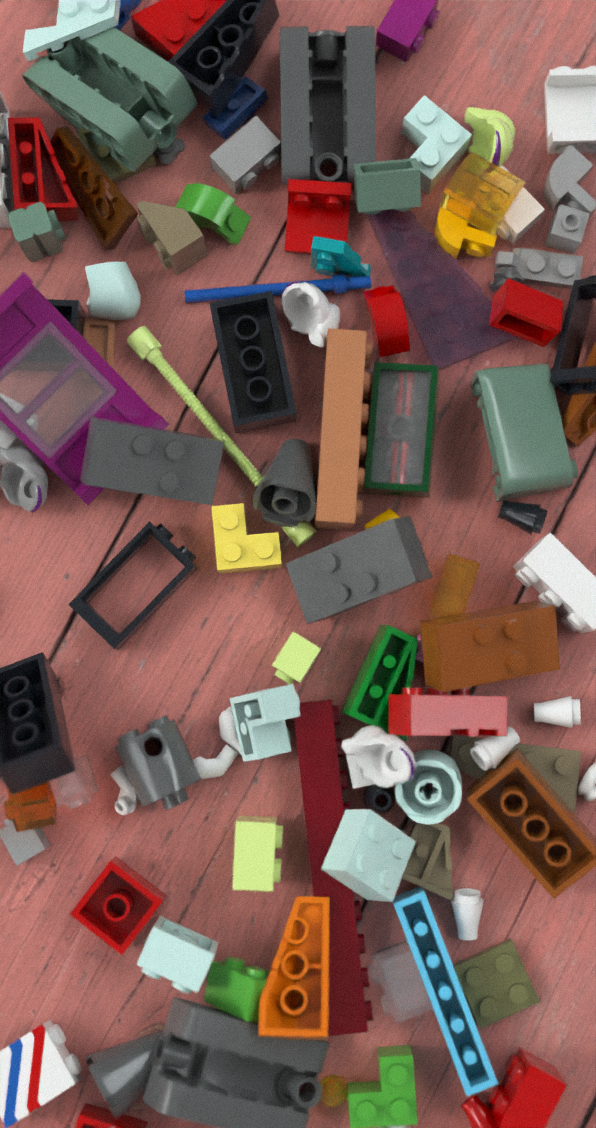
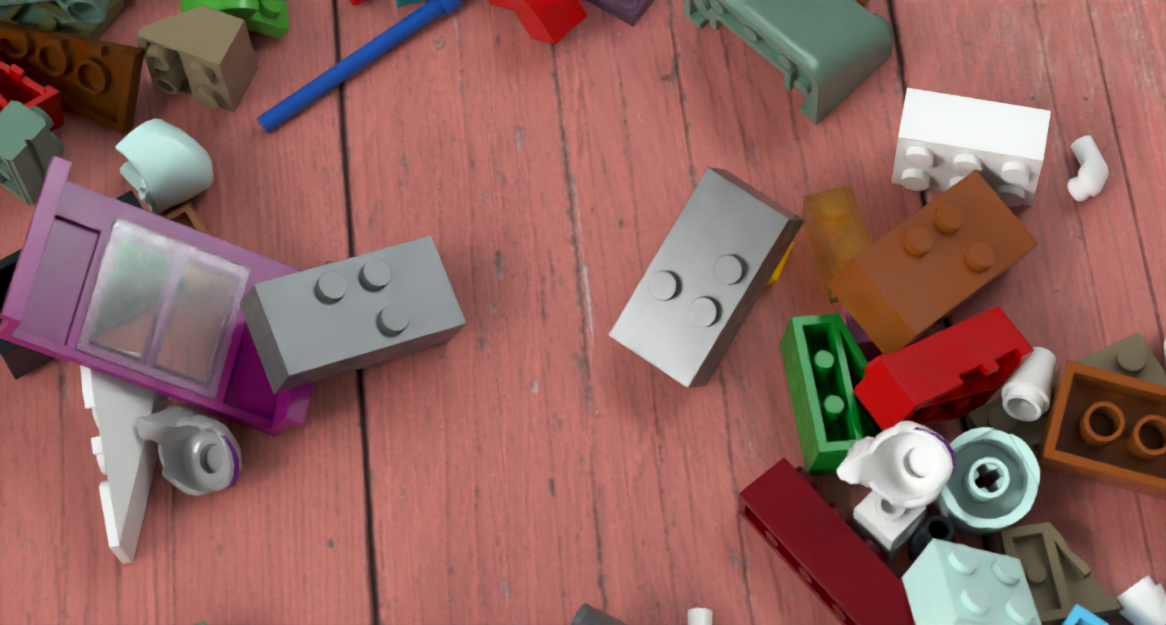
camera: 30 degrees left, 20 degrees down
black window [68,521,198,650] -> none
yellowish green hose [126,326,317,548] -> none
black brick [209,291,297,434] -> none
light yellow brick [212,503,282,574] -> none
white arm [219,706,242,755] -> none
light aqua brick [229,684,301,762] -> none
dark grey cone [253,439,317,527] -> none
yellowish green brick [272,632,321,684] -> none
white hair [281,282,340,347] -> none
nougat brick [315,328,372,531] -> none
clear brick [364,362,440,498] -> none
black cone [498,500,548,534] -> none
white cone [534,696,581,728] -> none

